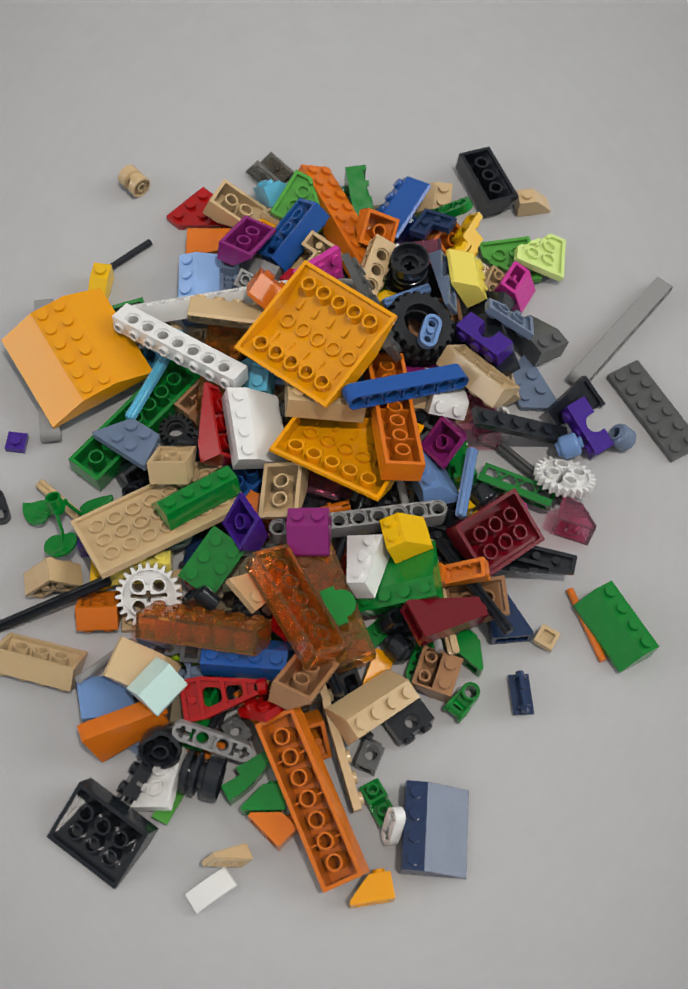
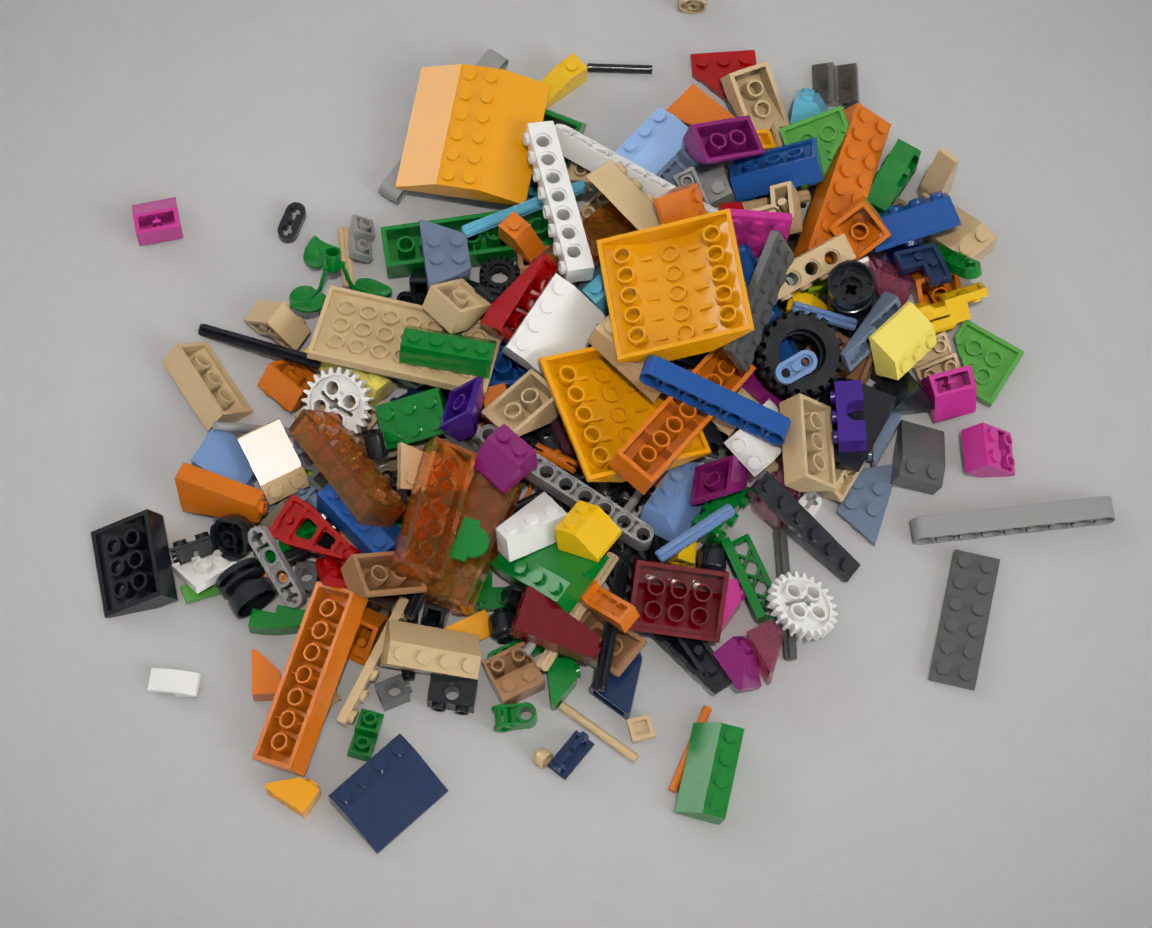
camera: 45 degrees right, 5 degrees up
dark purple plate [5,431,29,454] -> none
light aqua slope [126,657,188,717] -> none
tan slope [201,843,253,868] -> none
green slope [241,780,285,815] -> none
white beam [381,806,406,845] -> none
black slope [455,146,519,217] -> none
sand blue wing [485,298,534,341] -> none
tan slope [513,188,551,217] -> none
yellowish green plate [514,234,566,282] -> none
black wing [544,376,605,426] -> none
medium blue head [555,432,584,460] -> none
dark purple arch [560,396,614,459] -> none
sand blue head [608,423,636,451] -> none
none -> light grey slope [348,214,375,264]
none -> orange slope [498,211,546,264]
none -> tan hinge [533,748,553,769]
none -> tan bar [558,701,639,763]
none -> magenta slope [713,636,762,691]
none -> tan slope [918,147,959,200]
none -> dark pink slope [961,422,1015,478]

